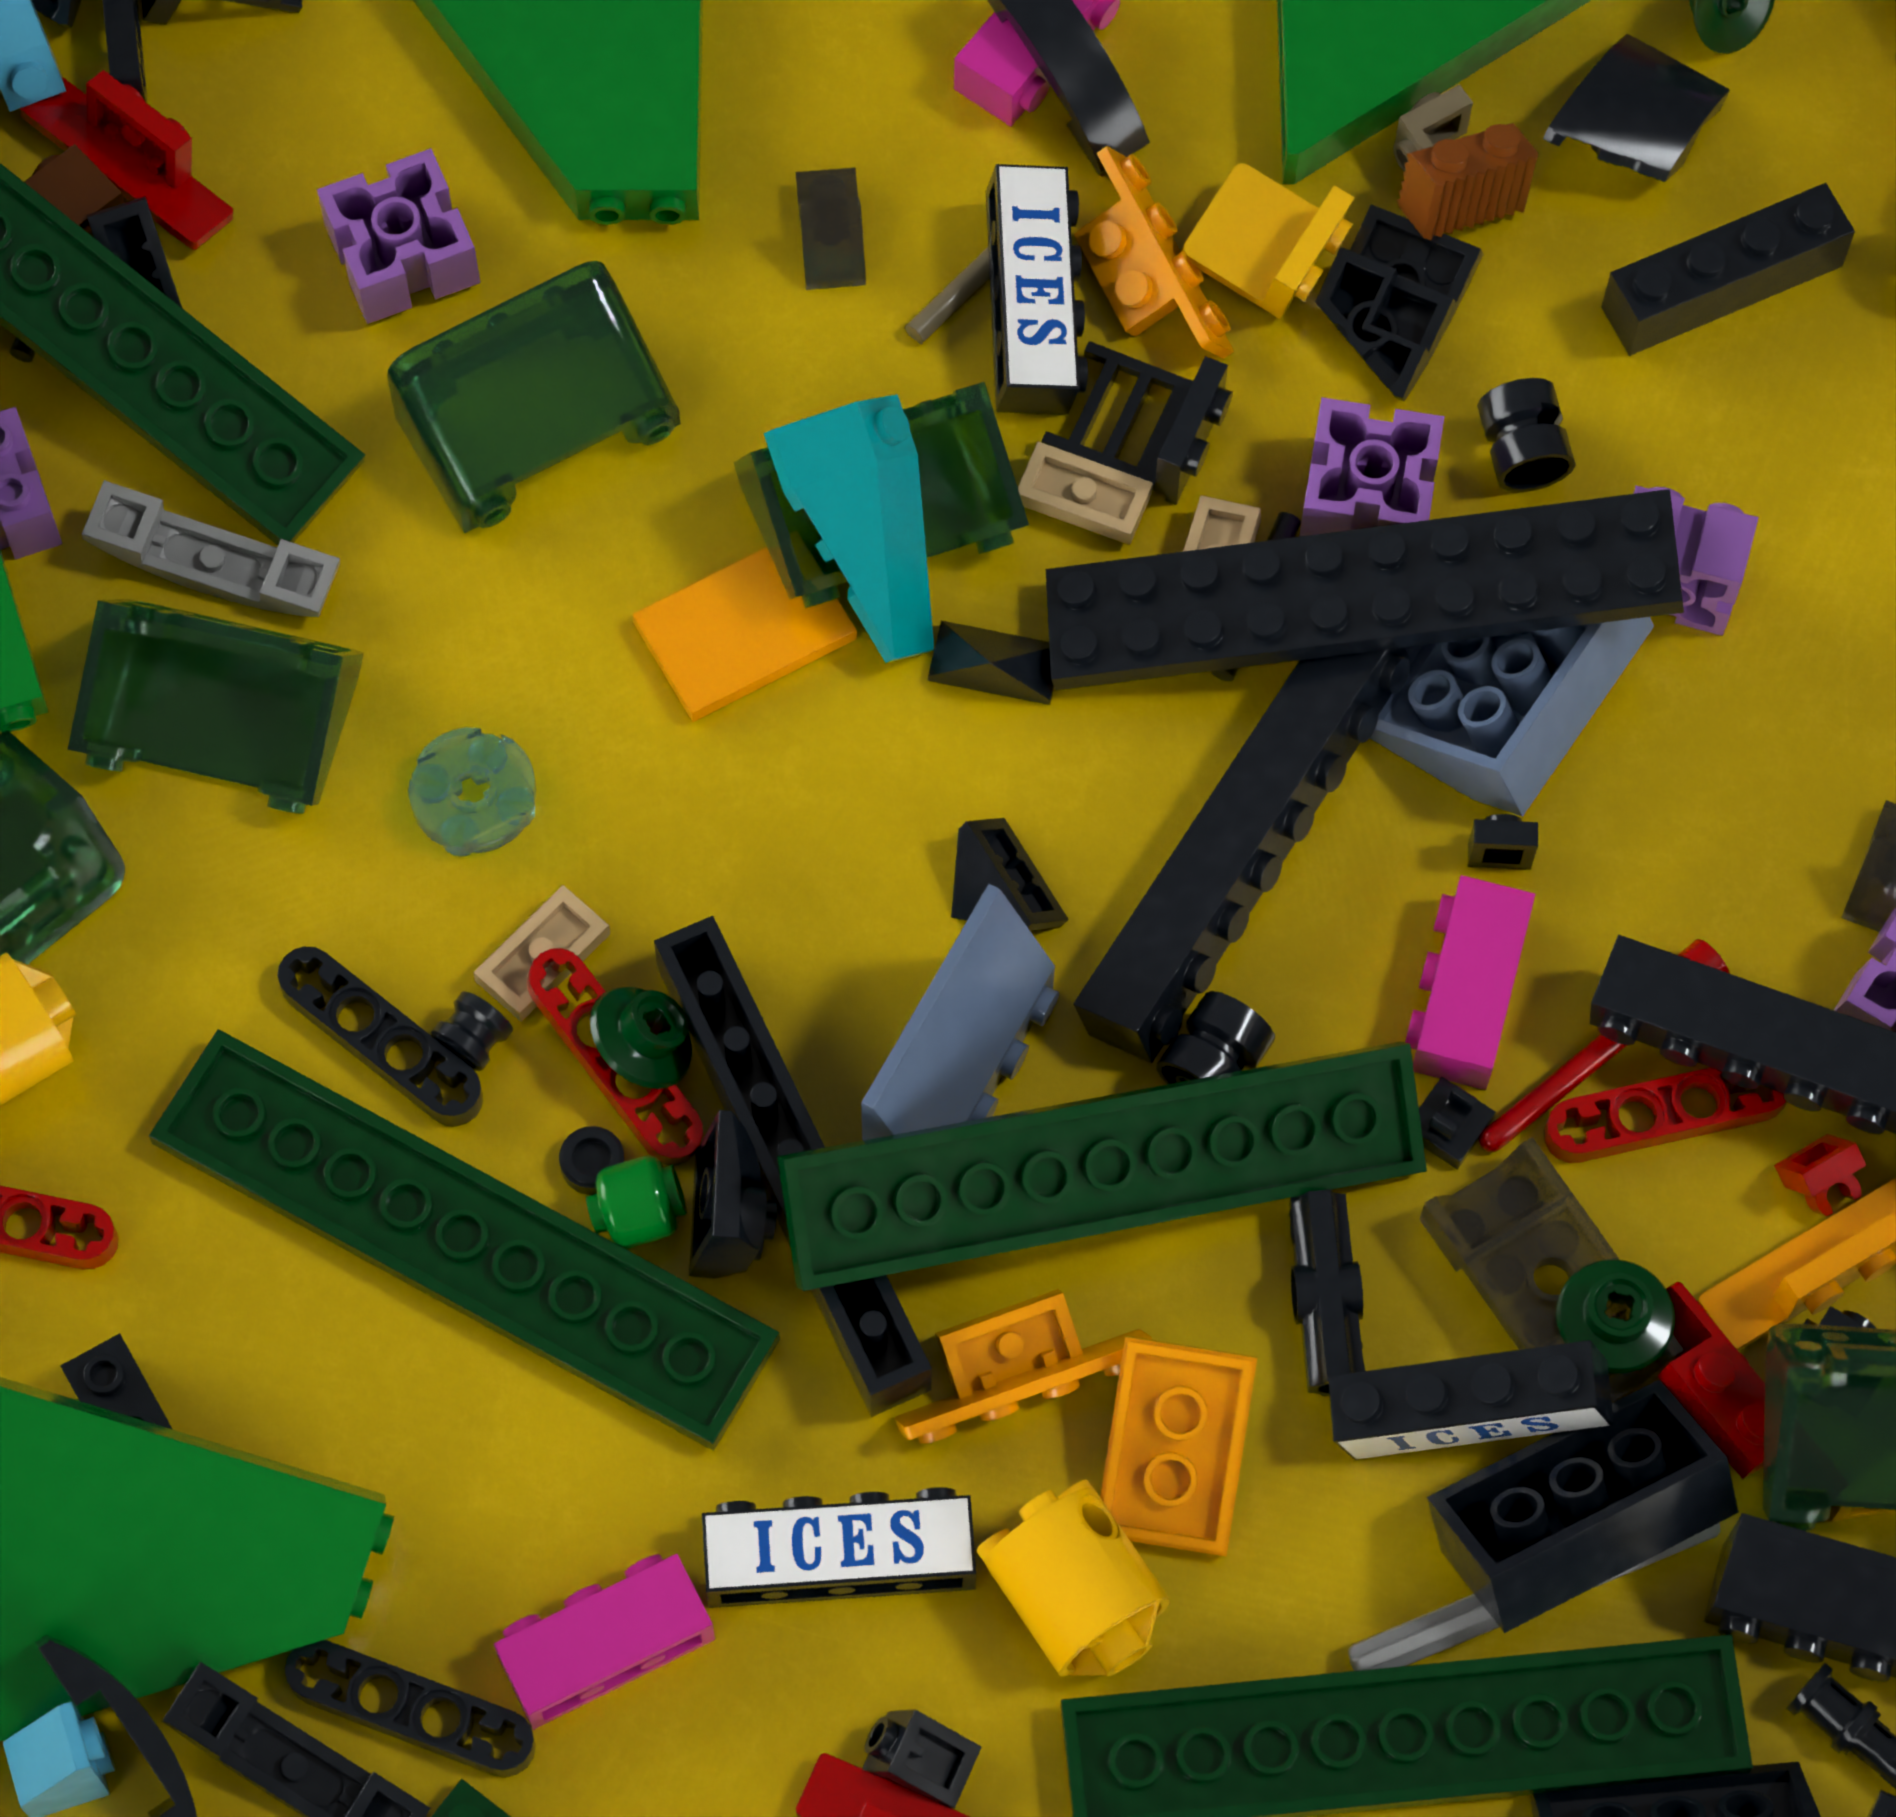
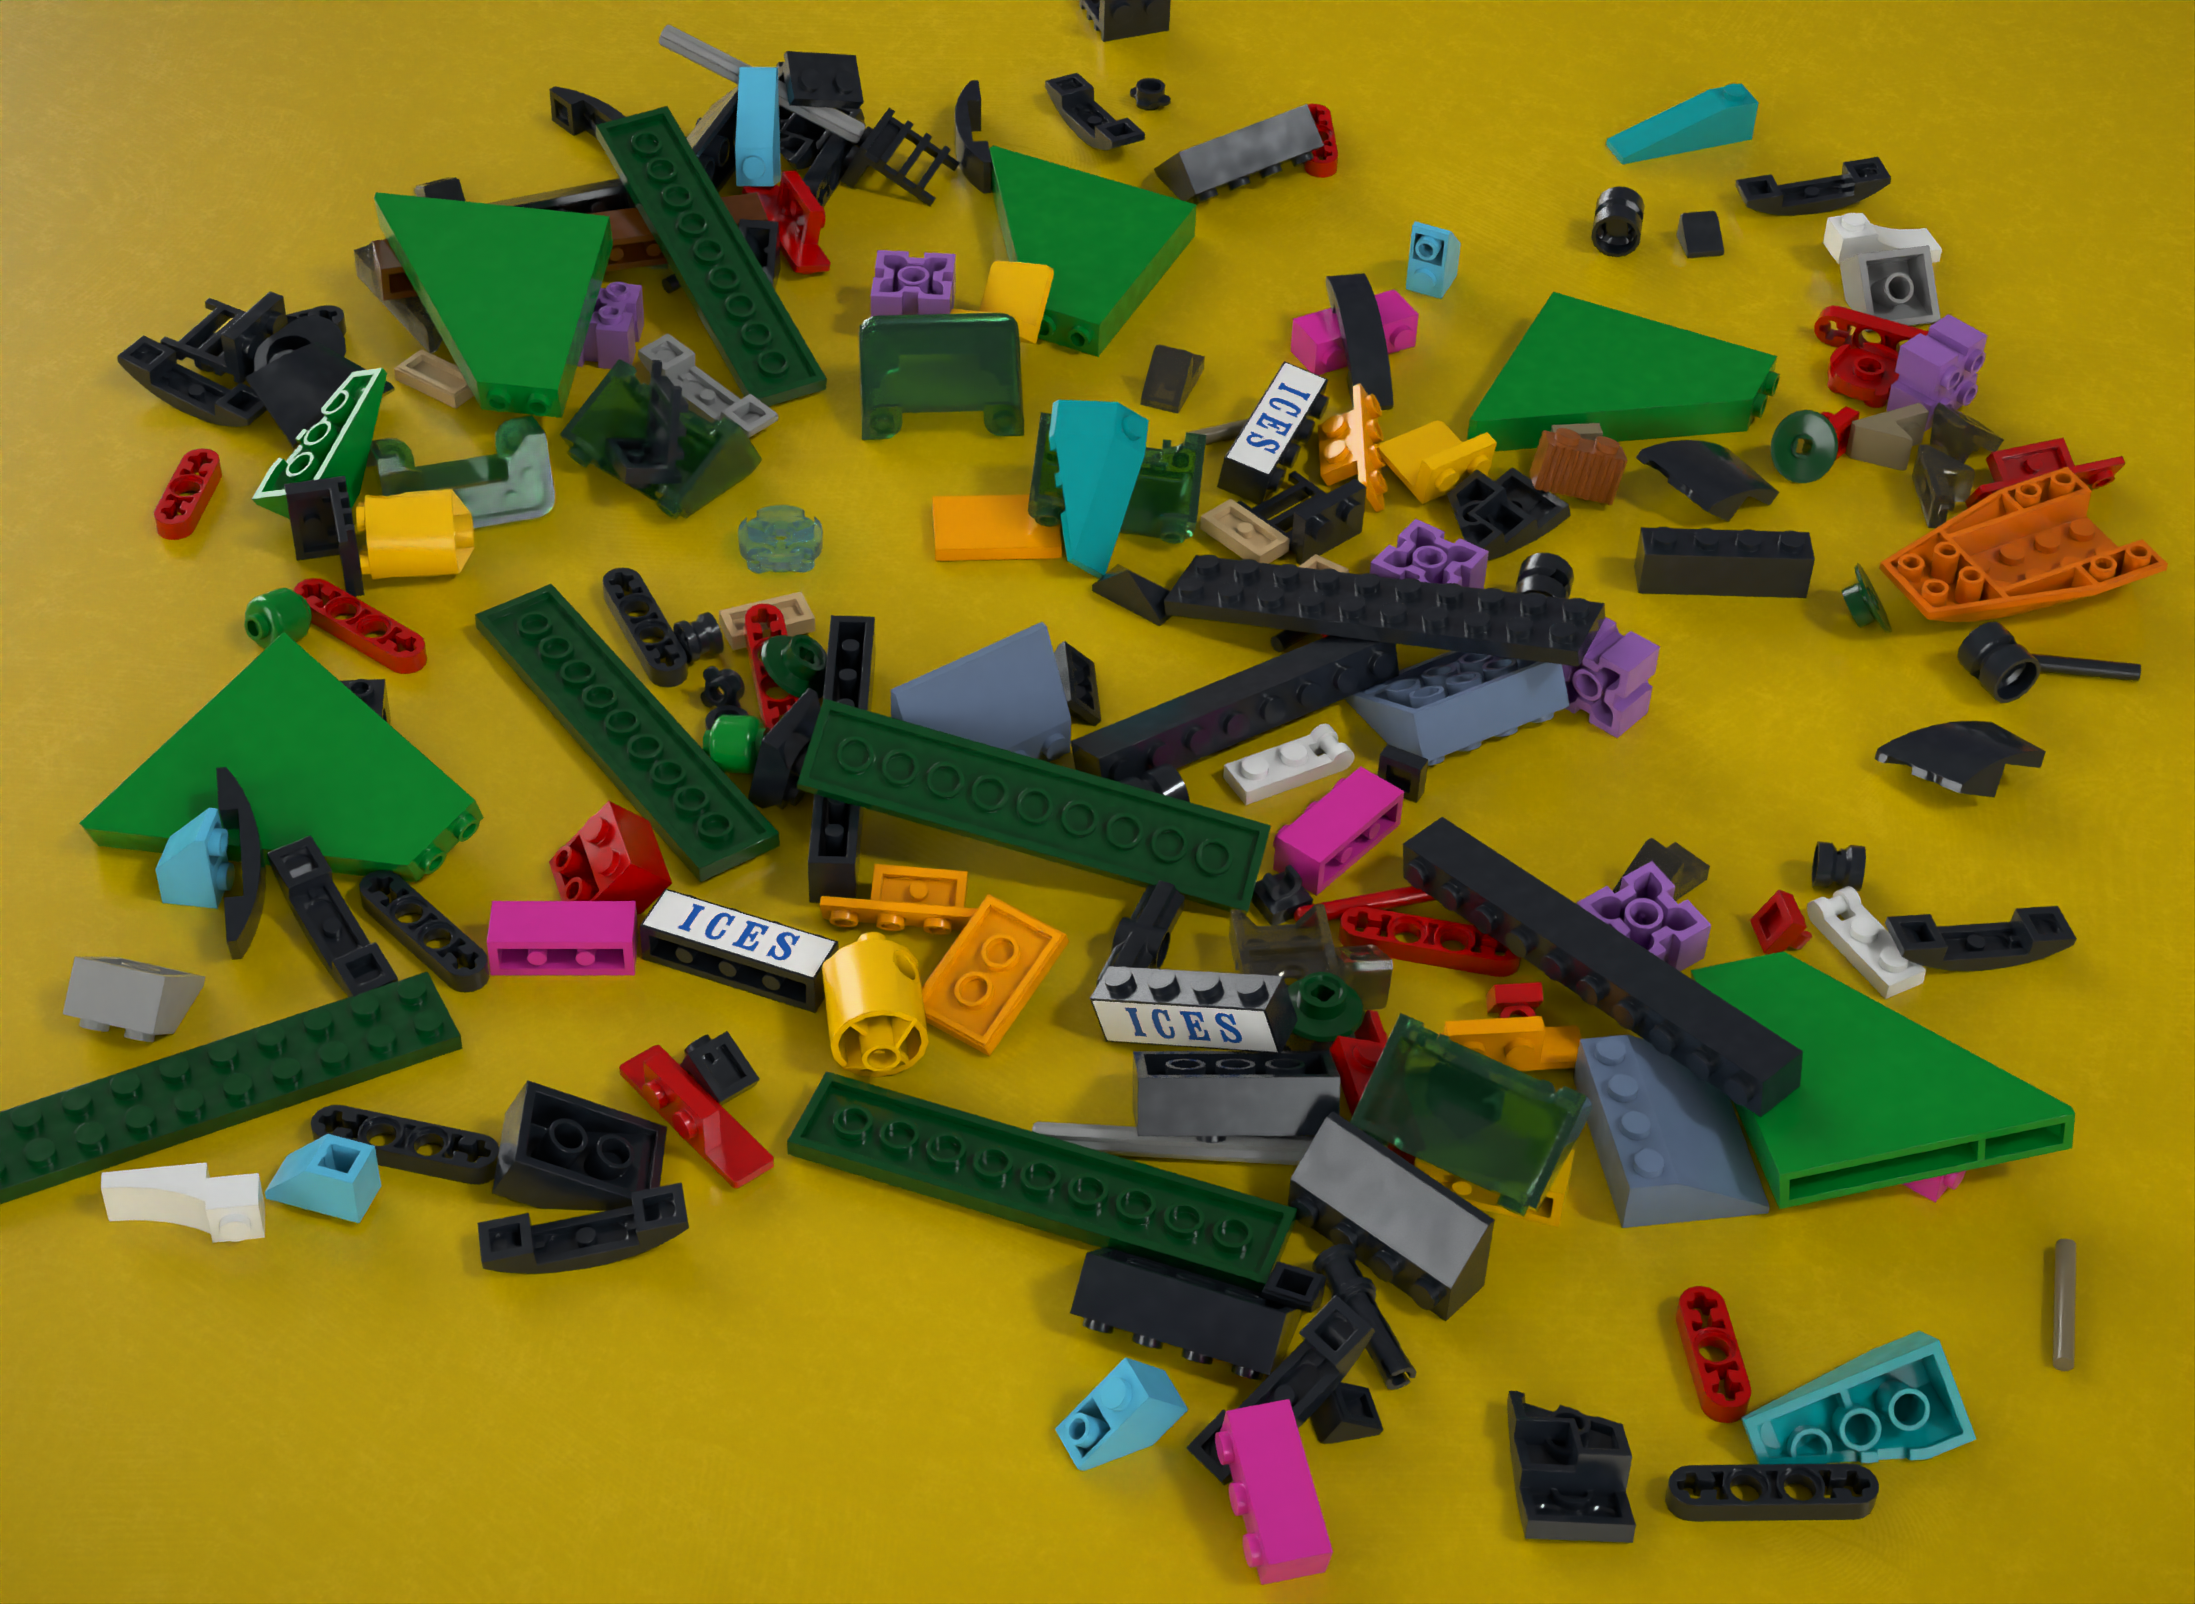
camera: 25 degrees right, 25 degrees down
none -> red slope [549,801,672,915]
none -> black plate [604,360,689,489]
none -> black plate [700,666,745,708]
none -> yellow bracket [948,260,1054,345]
none -> white plate [1223,723,1355,805]
none -> black slope [1261,1261,1326,1313]
none -> clear smoke slope [1328,945,1393,1010]

